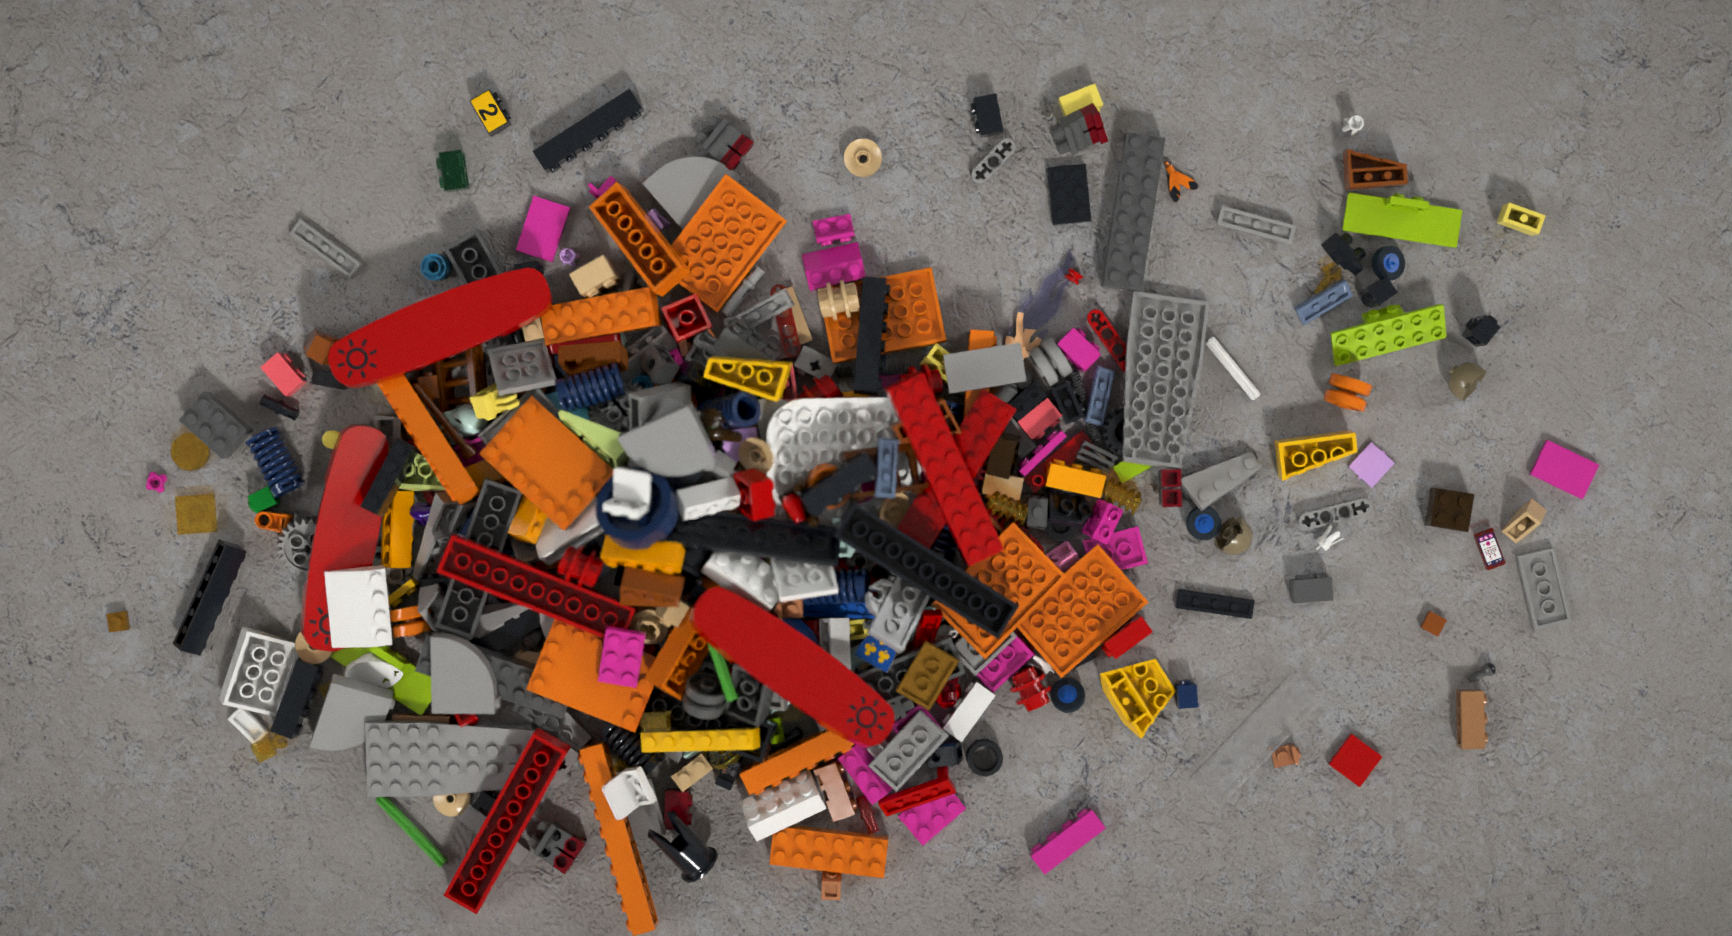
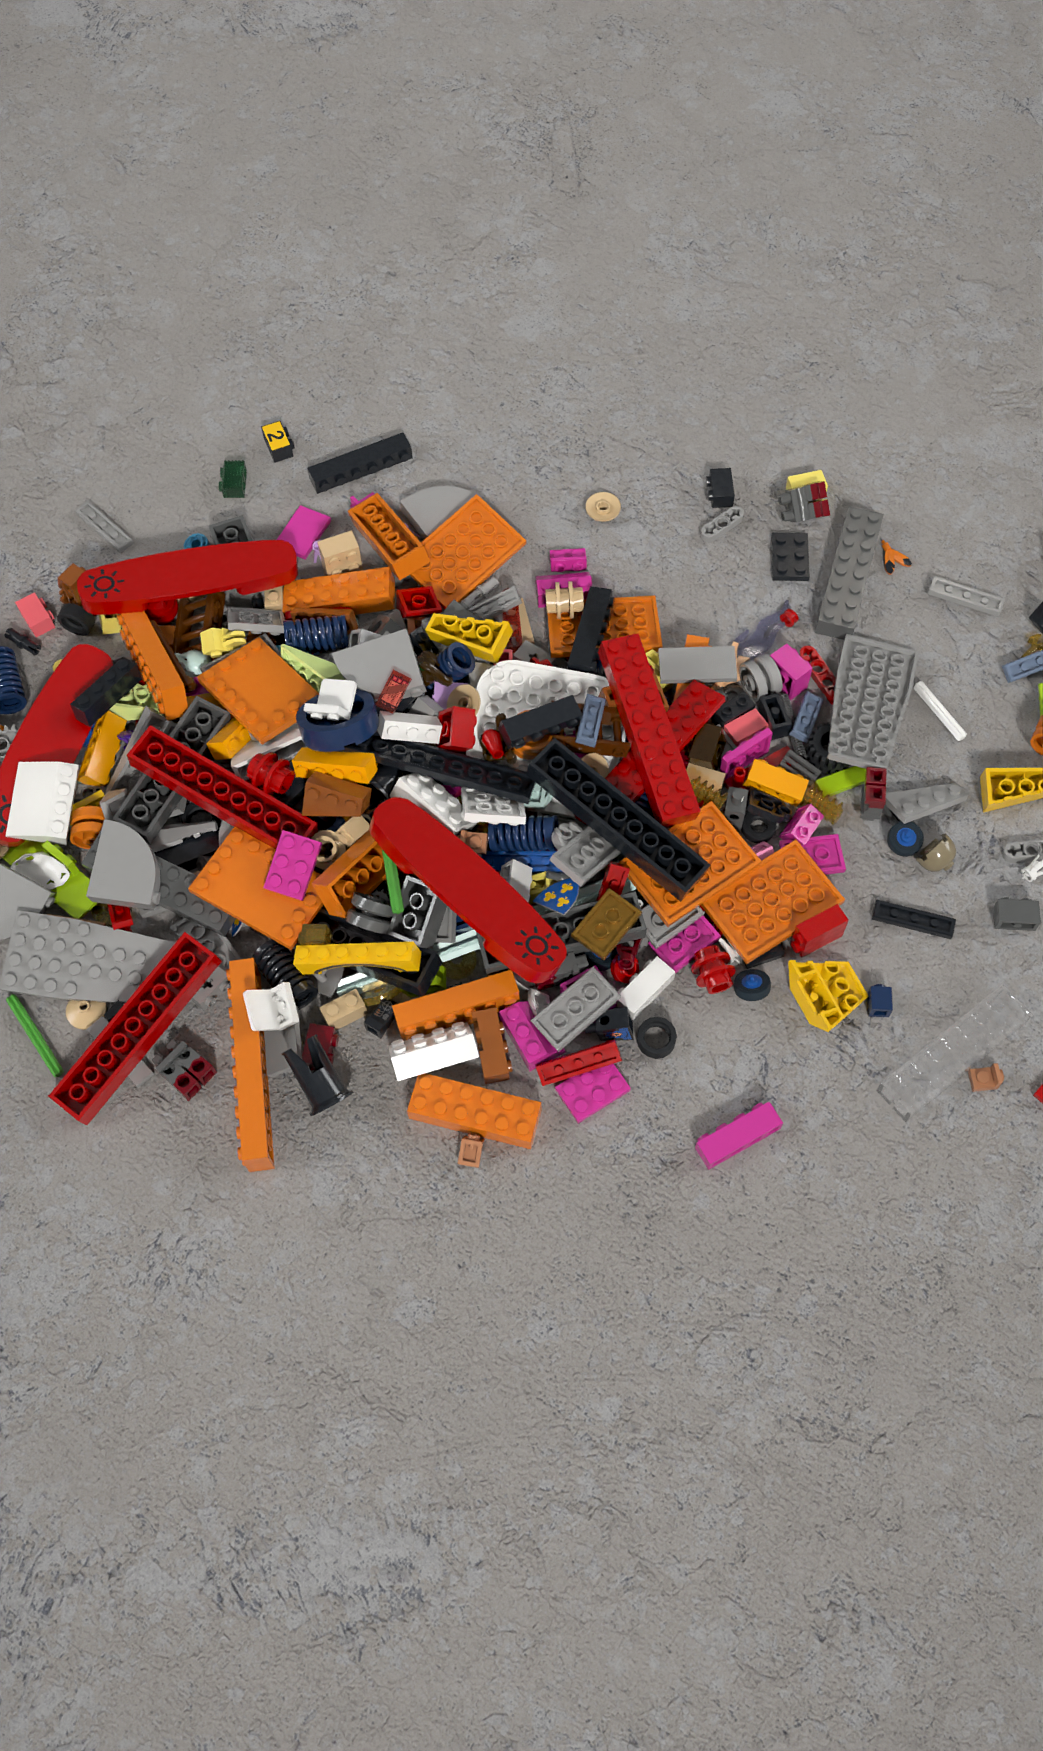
camera: 10 degrees right, 25 degrees down
dark grey hips [696,116,754,171] -> none
clear red pin [855,795,880,835] -> none
none -> clear red tile [375,669,412,715]

